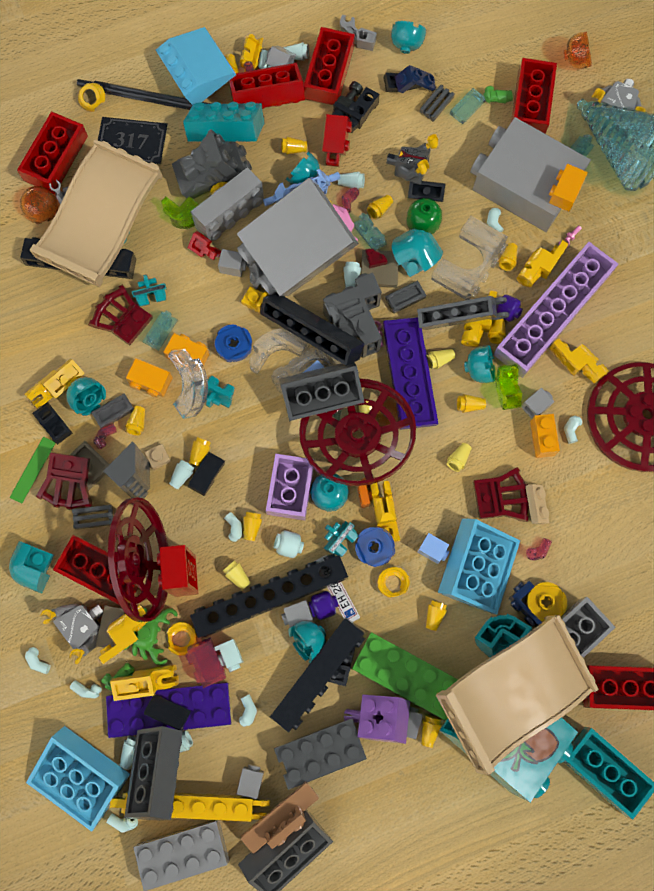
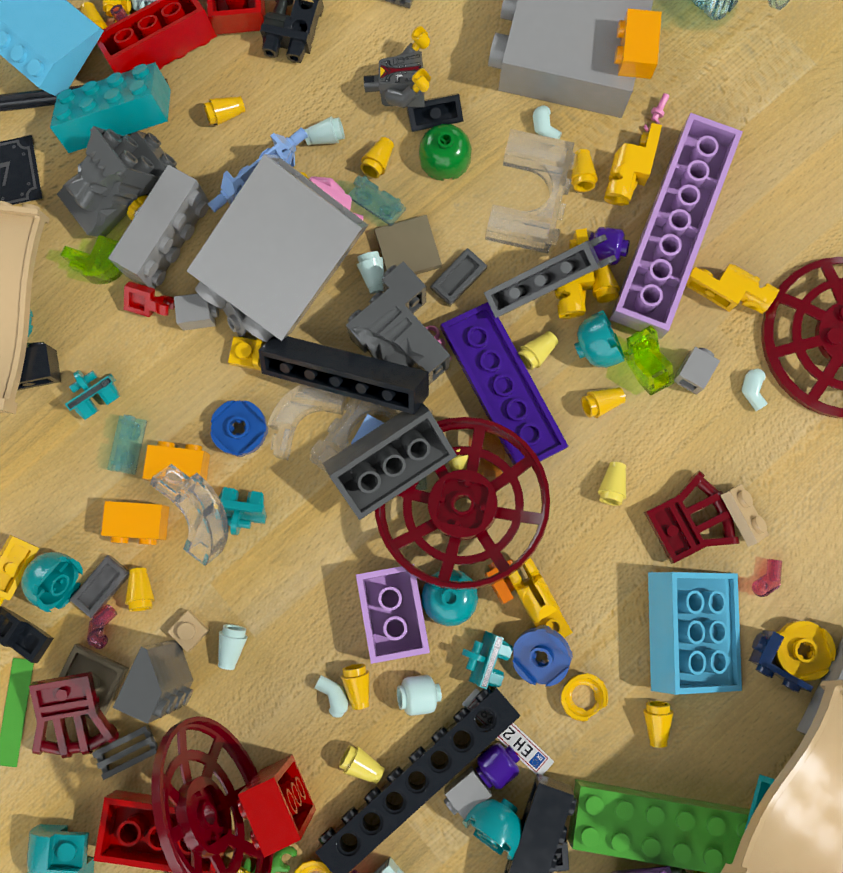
camera: 15 degrees left, 5 degrees up
dark red plate [88,284,153,346] -> none
black slope [188,452,225,496] -> none
yellow cone [189,437,211,466] -> none
teal cylinder [285,151,320,185] -> none
red brick [322,114,352,167] -> none
clear pink arm [342,187,360,213] -> none
dark red tile [365,249,388,268] -> none
teal brick [392,228,443,277] -> none
light blue brick [418,533,450,564] -> none
teal brick [475,614,532,658] -> none
light orange brick [530,414,560,458] -> none

